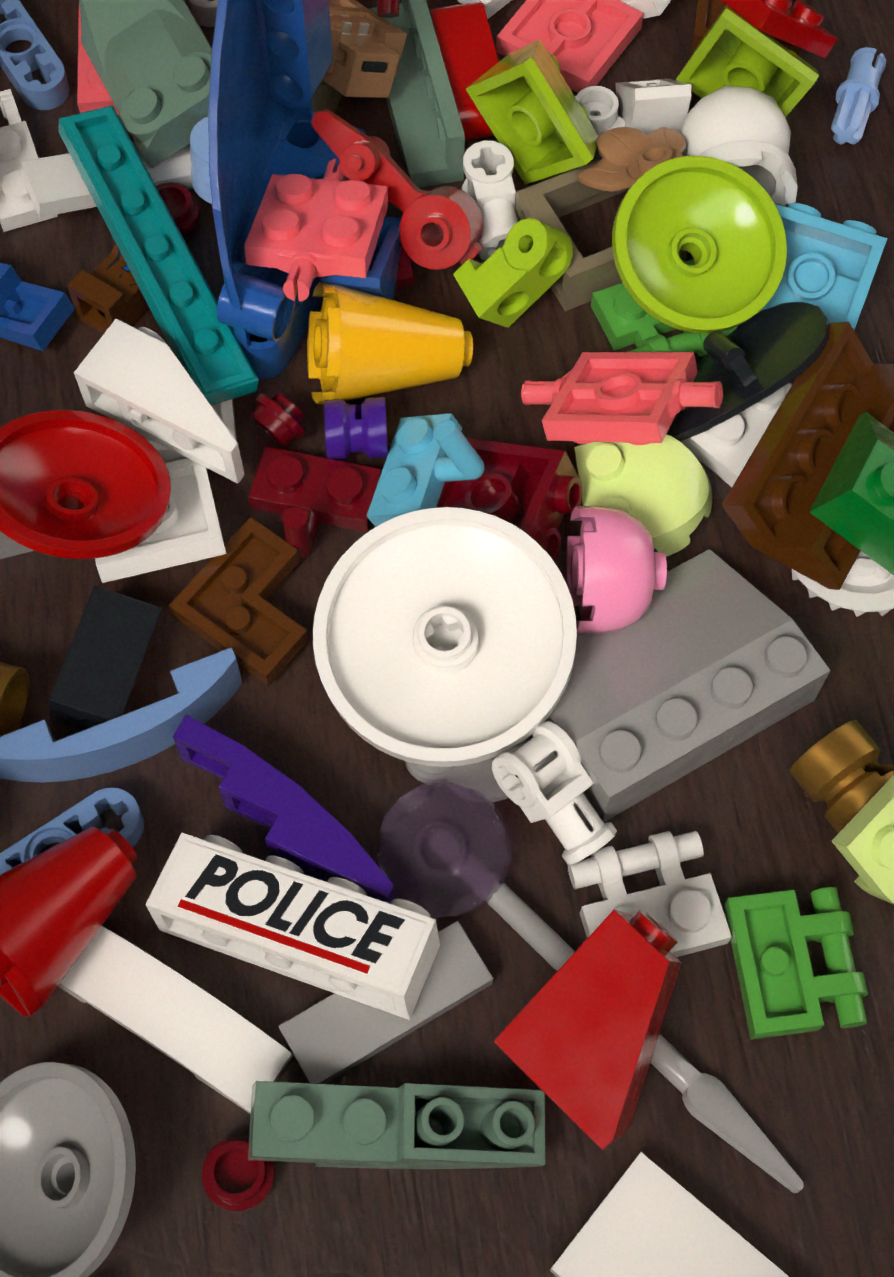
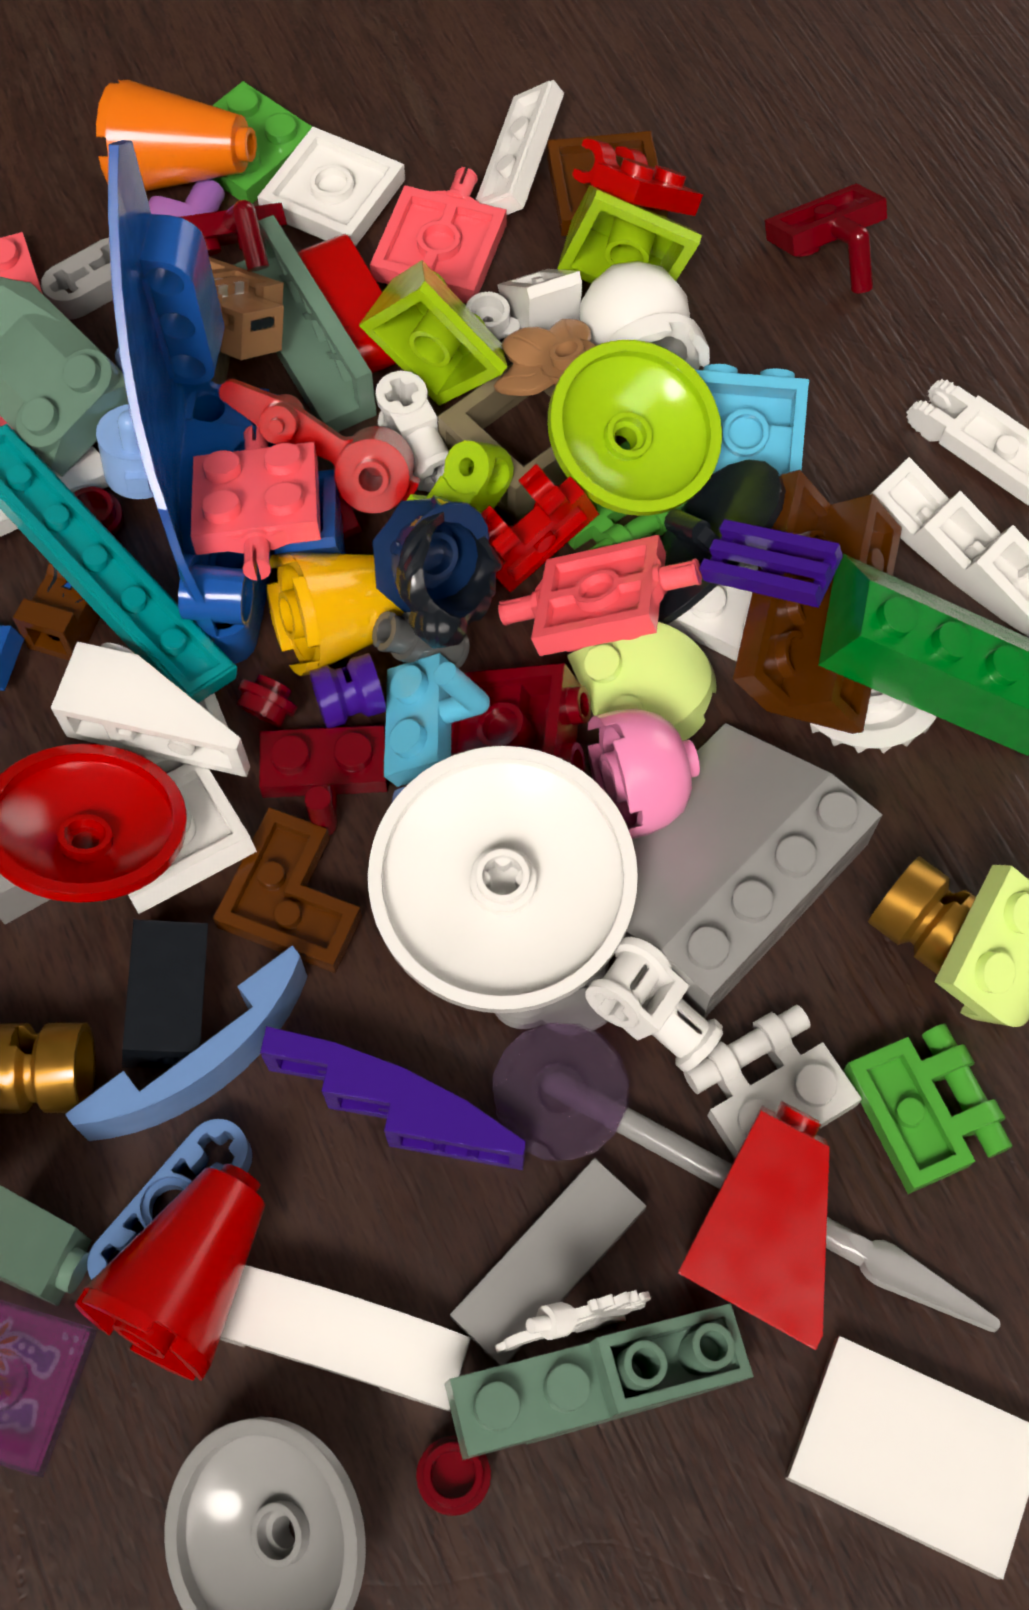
camera: 15 degrees left, 0 degrees up
white brick [145,833,440,1020] -> none
light blue axle [831,47,886,145] -> none
none -> dark grey pin [372,611,470,668]
none -> piece [373,495,502,649]
none -> red plate [481,464,599,593]
none -> white piece [495,1290,651,1354]
none -> dark purple tile [699,519,843,608]

